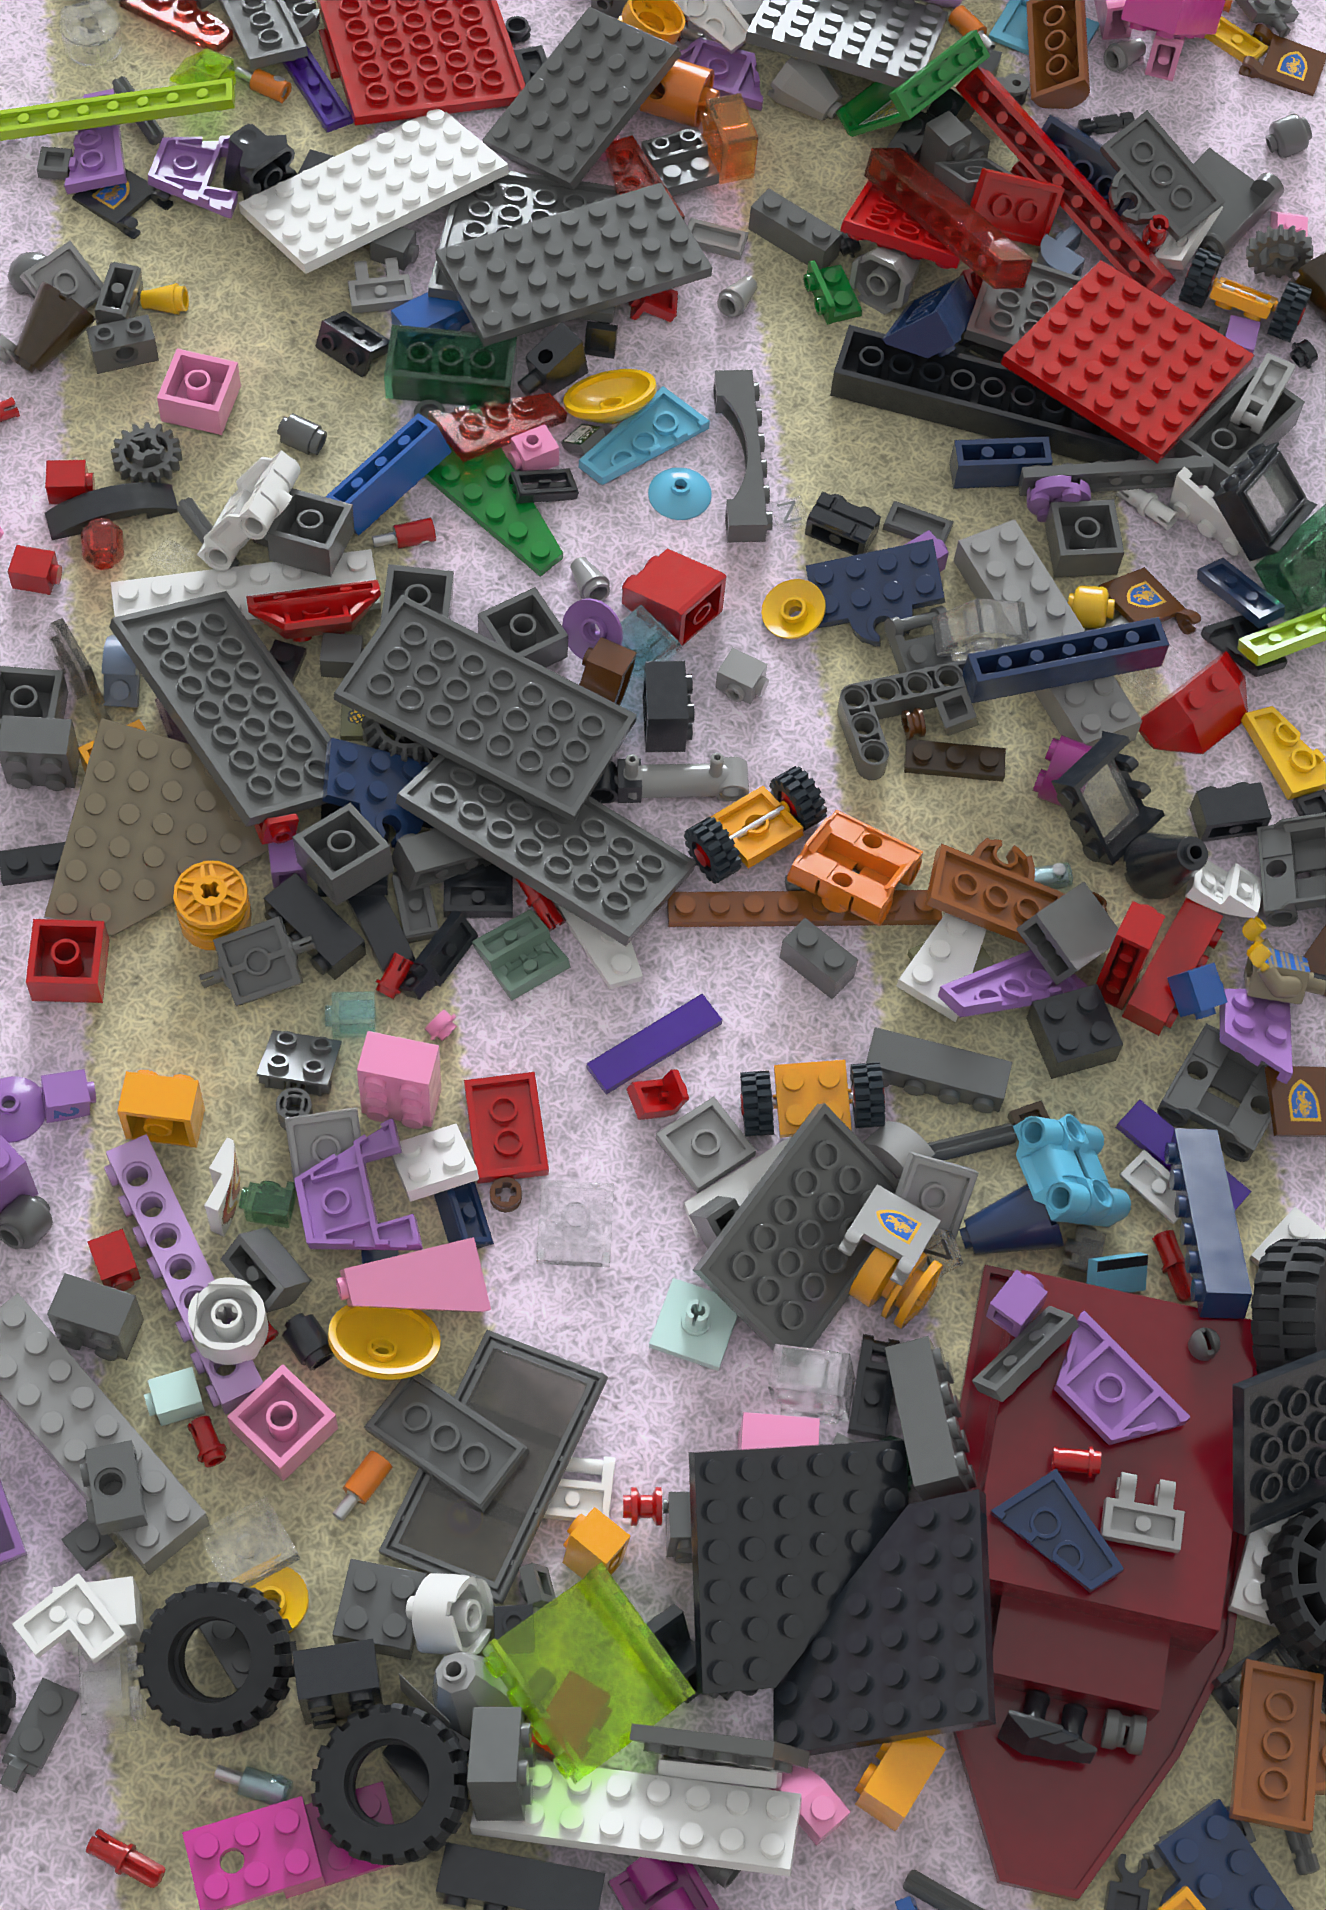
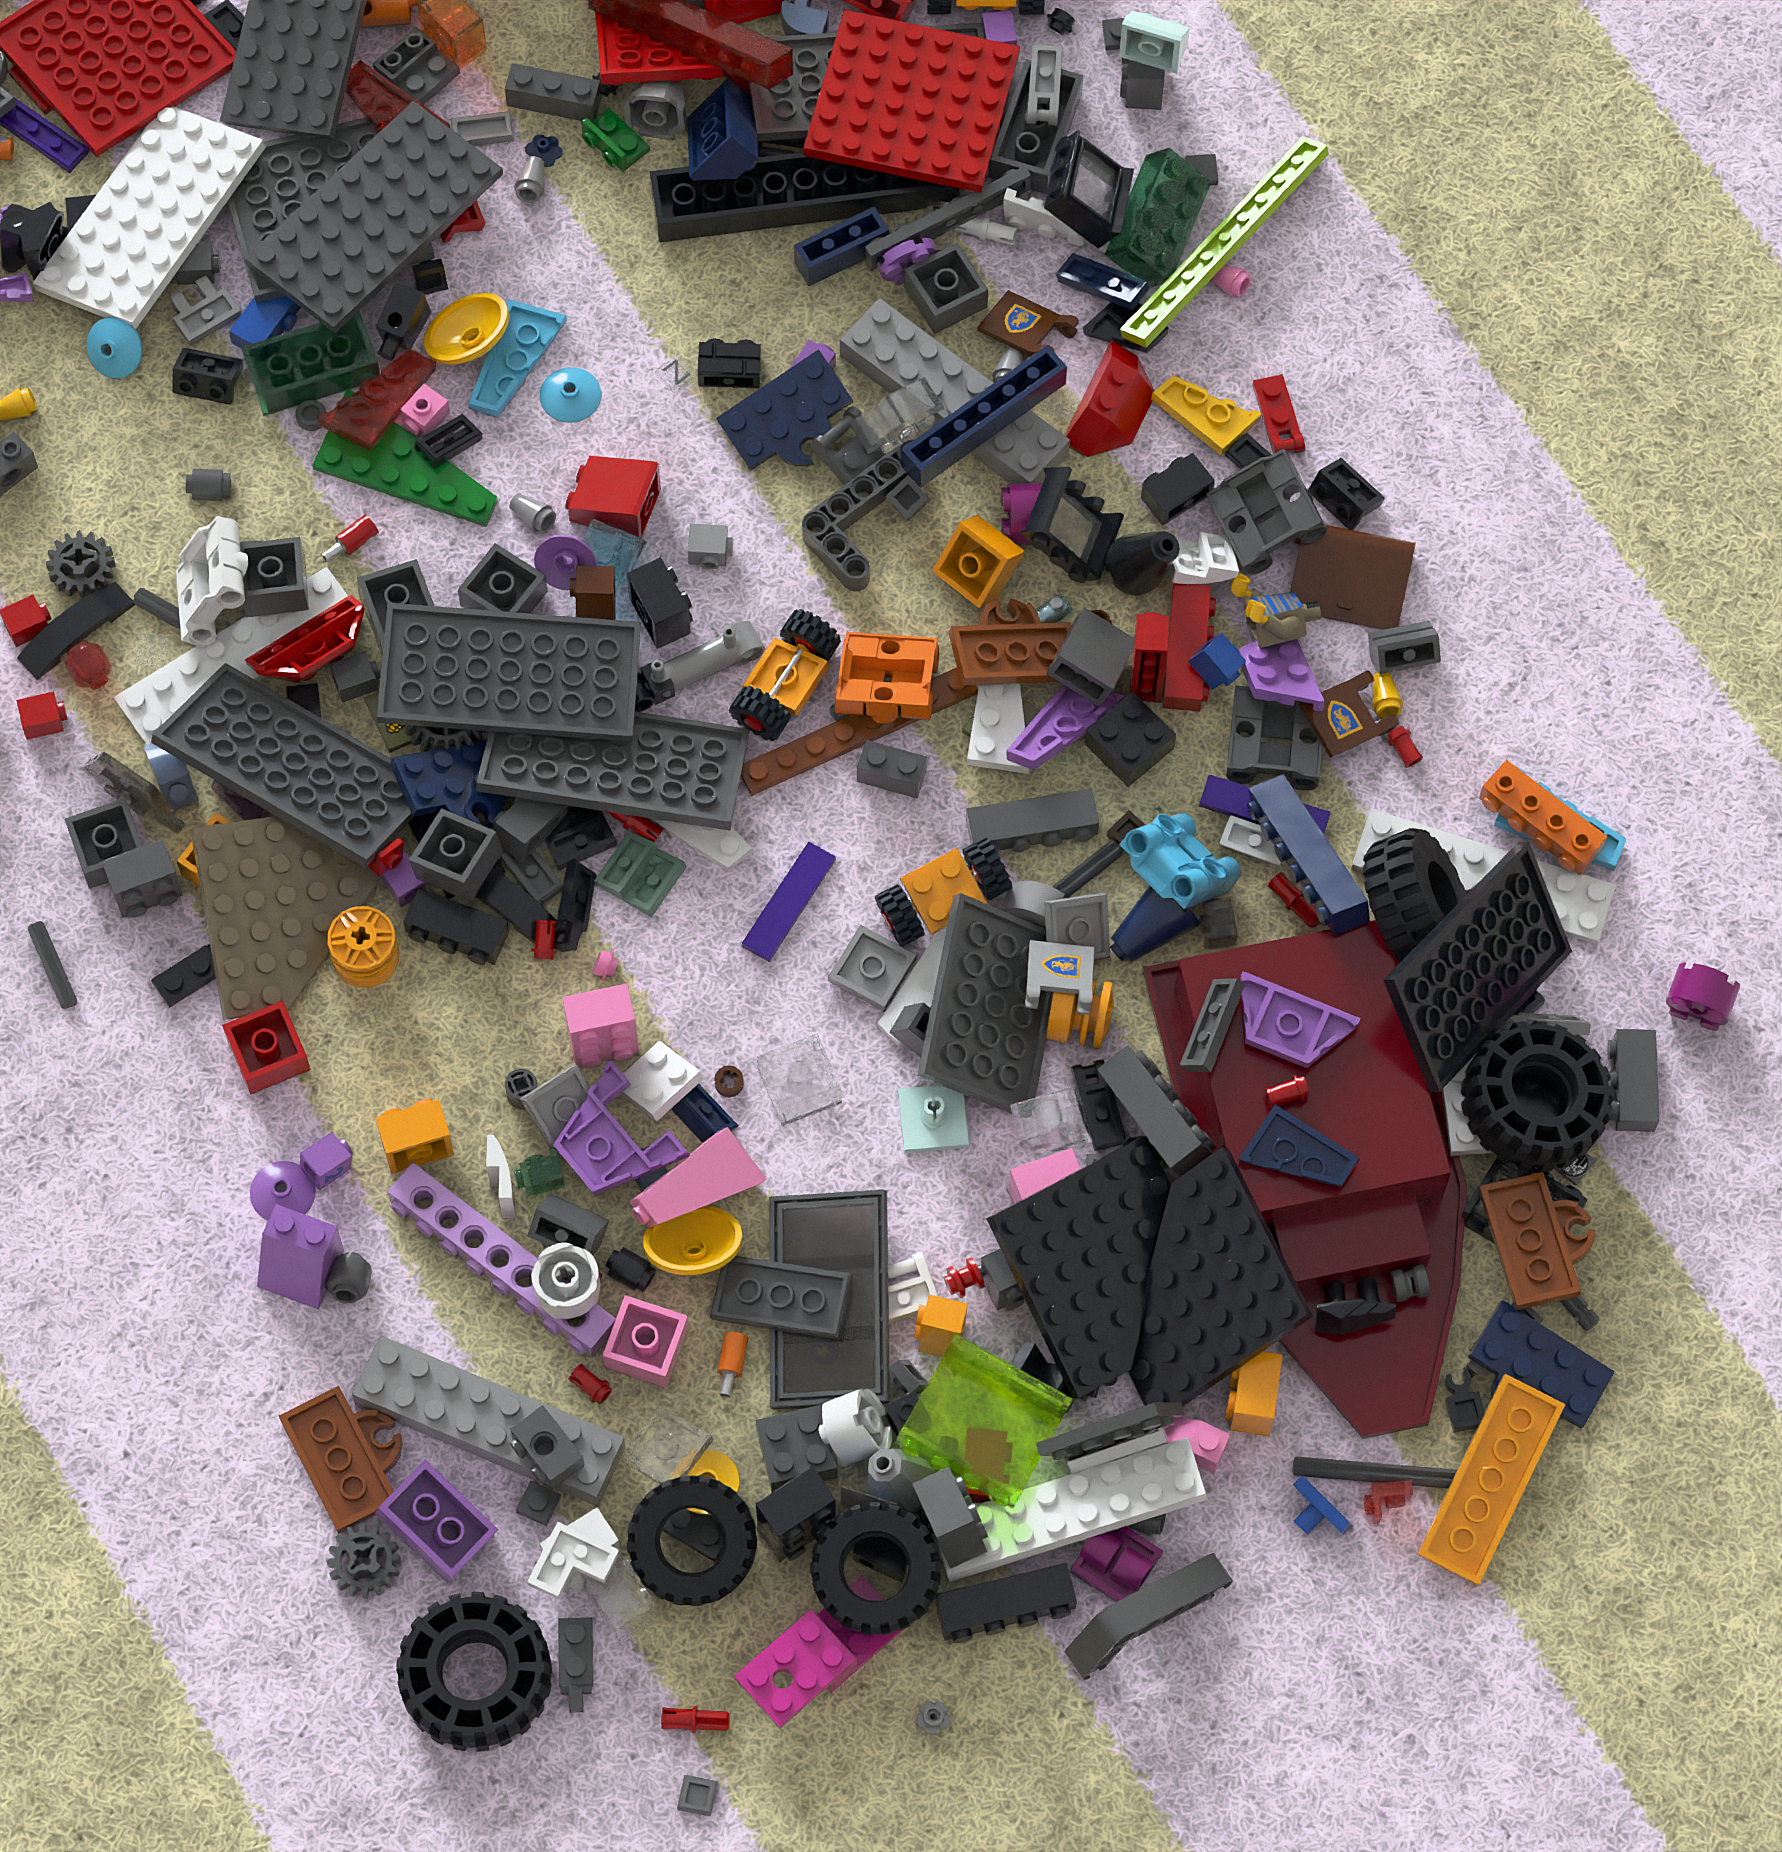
camera: 20 degrees left, 5 degrees up
dark grey brick [47,1273,144,1361] -> none
red brick [87,1228,141,1291] -> none
light aqua brick [144,1367,205,1426] -> none
bright pink brick [157,349,241,435] -> none
dark grey plate [199,916,317,1006] -> none
clear light blue piece [214,1765,293,1805] -> none
dark grey hinge [256,1030,342,1097] -> none
blue brick [325,413,452,536] -> none
clear light blue brick [325,991,376,1038] -> none
red plate [464,1072,549,1184] -> none
tile [561,424,606,455] -> none
red bracket [626,1069,689,1120] -> none
dark grey arch [713,370,773,543] -> none
yellow dish [761,579,826,639] -> none
dark grey tile [883,501,954,544] -> none
reddish brown bush [901,707,926,739] -> none
dark brown plate [904,739,1006,782] -> none
clear tile [923,1230,964,1277] -> none
medium lavender brick [986,1269,1048,1338] -> none
yellow head [1068,585,1115,629] -> none
medium azure tile [1086,1252,1148,1293] -> none
light grey plate [1100,1472,1185,1553] -> none
dark grey hinge [1188,1328,1221,1361] -> none
none -> medium azure dish [86,317,143,379]
none -> dark blue plant [525,134,563,167]
none -> light orange brick [932,514,1025,609]

